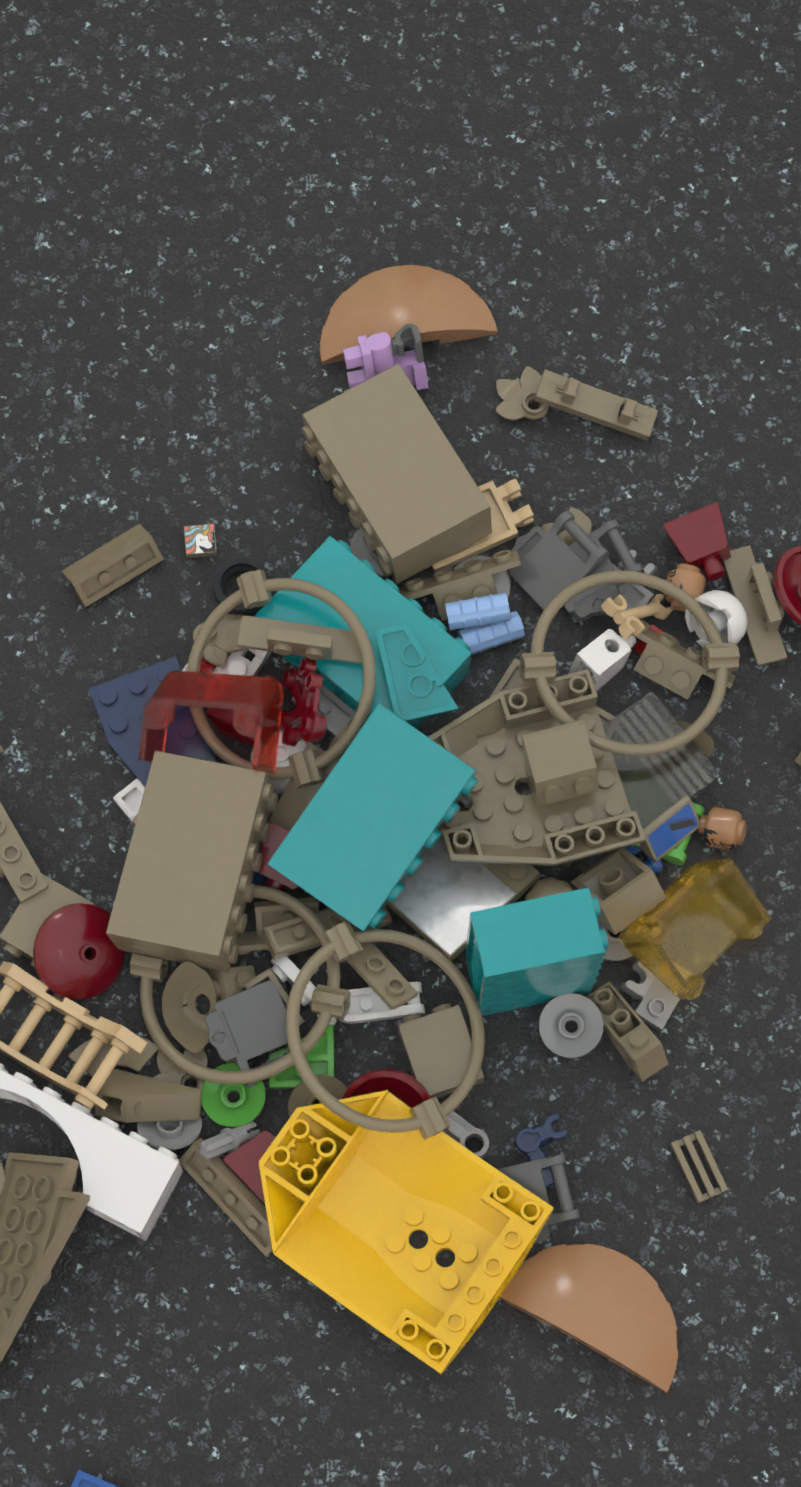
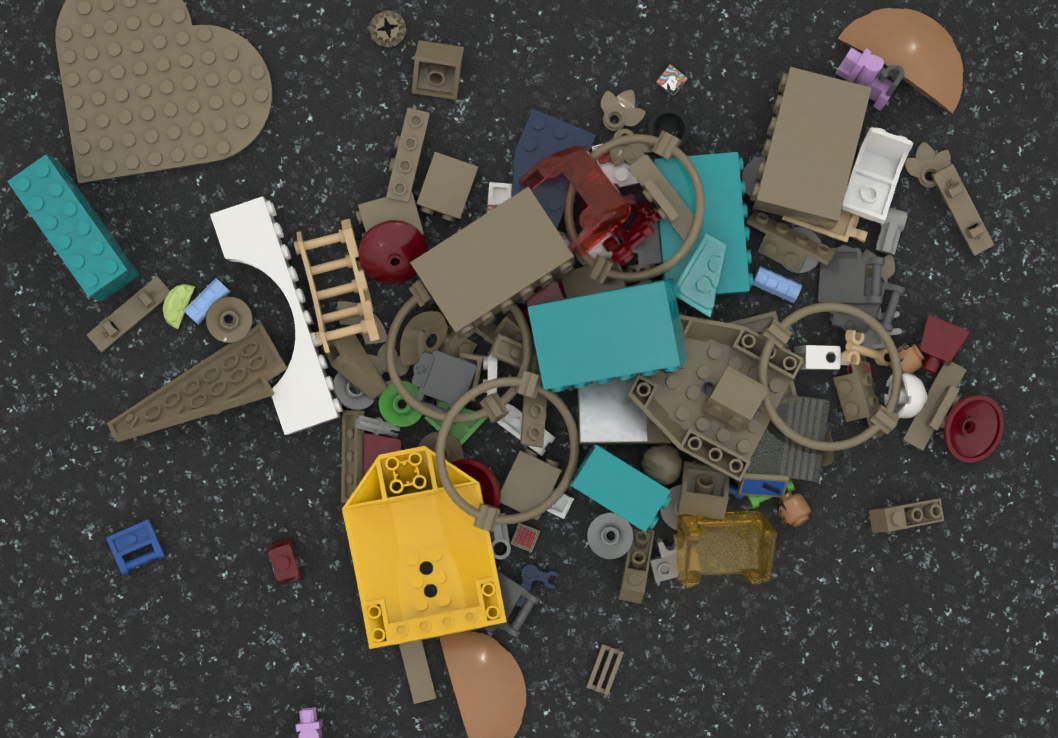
camera: 45 degrees right, 15 degrees up
dark tan panel [62,524,164,607] -> none
light blue axle [445,592,511,630] -> none
none -> dark red torso [268,537,304,585]
none -> dark tan tile [399,640,436,704]
none -> dark tan panel [417,152,479,223]
none -> tile [510,523,540,552]
none -> white tile [547,488,574,519]
none -> dark tan plate [601,90,645,131]
none -> white bracket [841,127,913,224]
none -> light grey piece [875,207,908,255]

